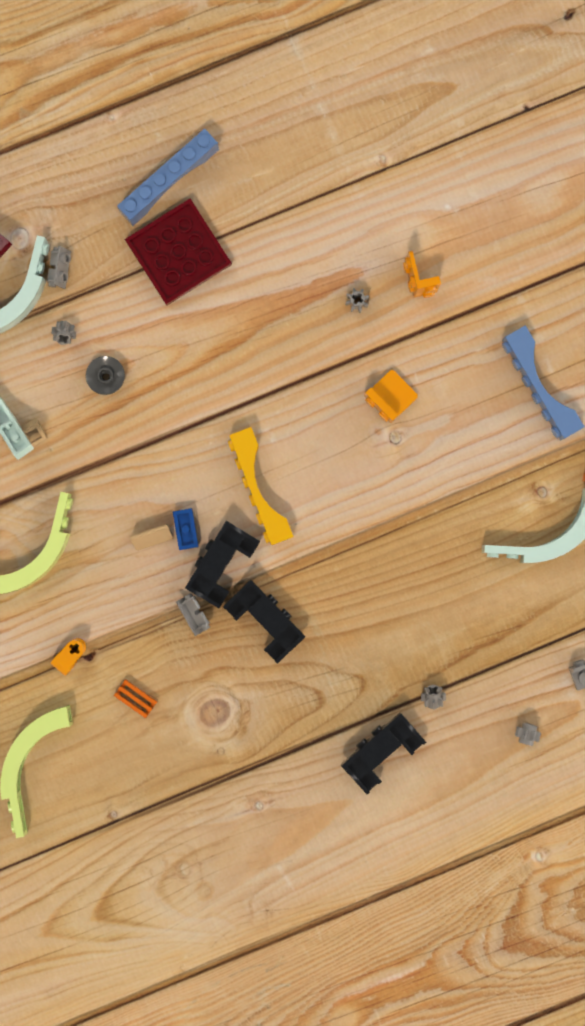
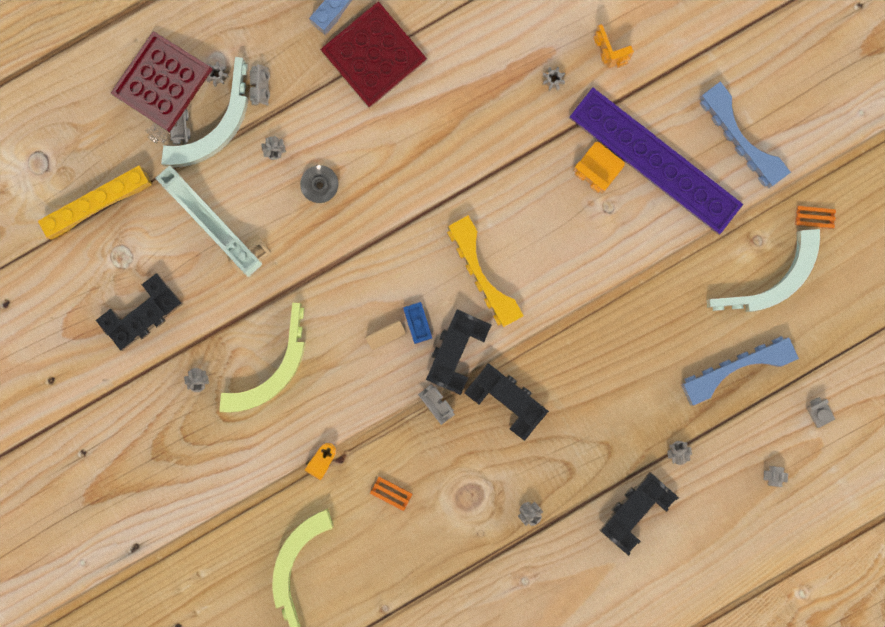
camera: 10 degrees left, 0 degrees up
none -> light grey gear [206,62,229,87]
none -> light grey gear [518,502,543,526]
none -> dark purple plate [569,87,744,235]
none -> medium blue arch [681,336,799,406]

